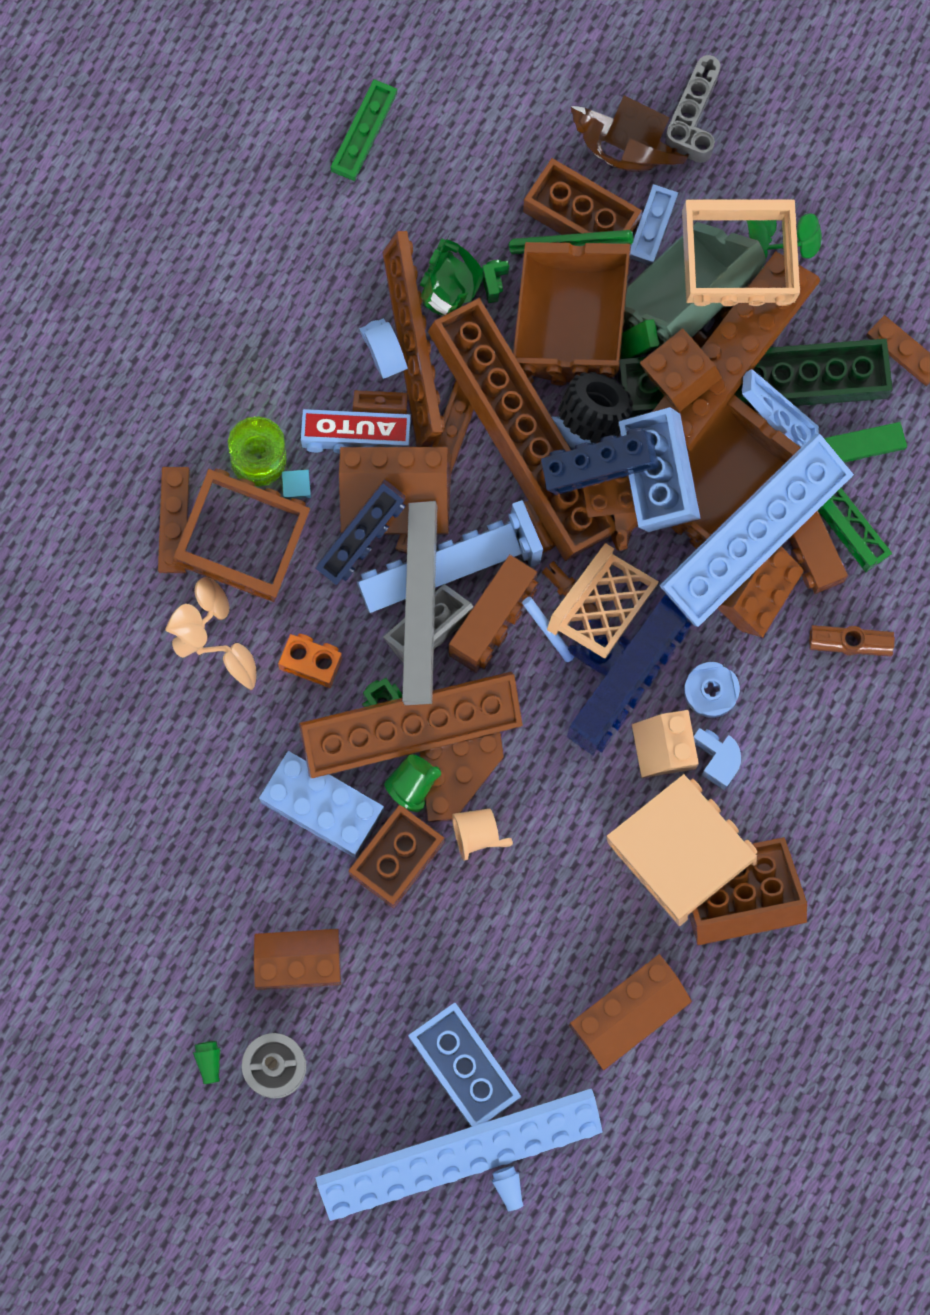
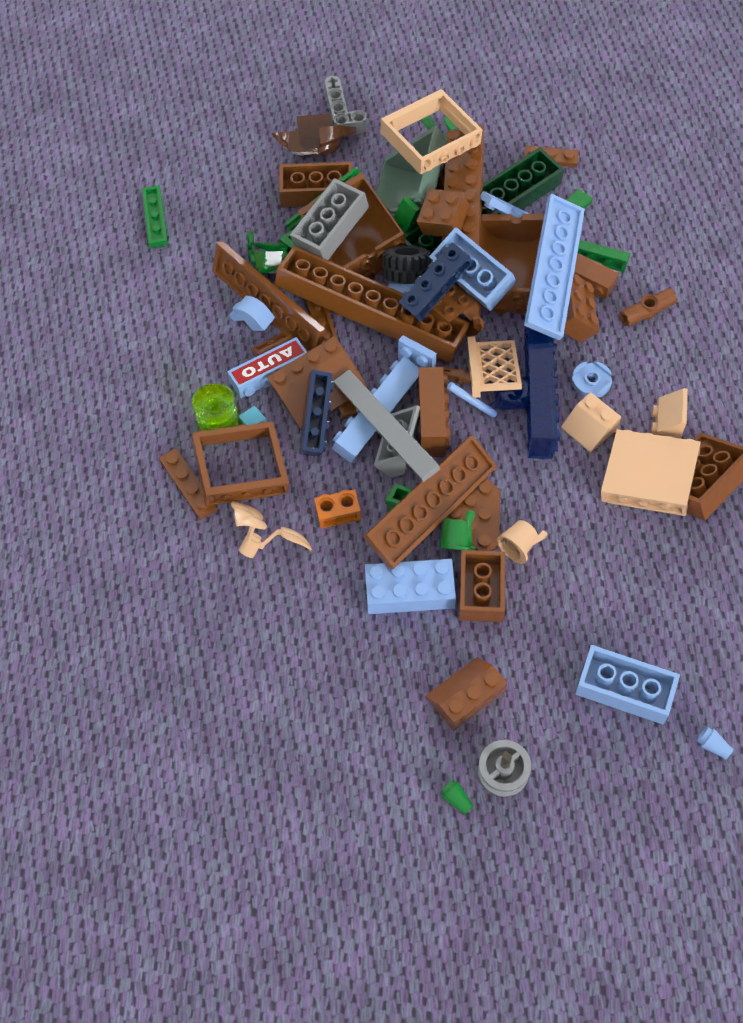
camera: 30 degrees left, 15 degrees down
light blue plate [315,1089,603,1221] -> none
dark orange slope [569,954,692,1071] -> none
light blue plate [630,184,678,265] -> none
light blue brick [694,728,741,791] -> none
none -> light grey brick [290,178,369,260]
none -> light nougat slope [651,388,688,439]

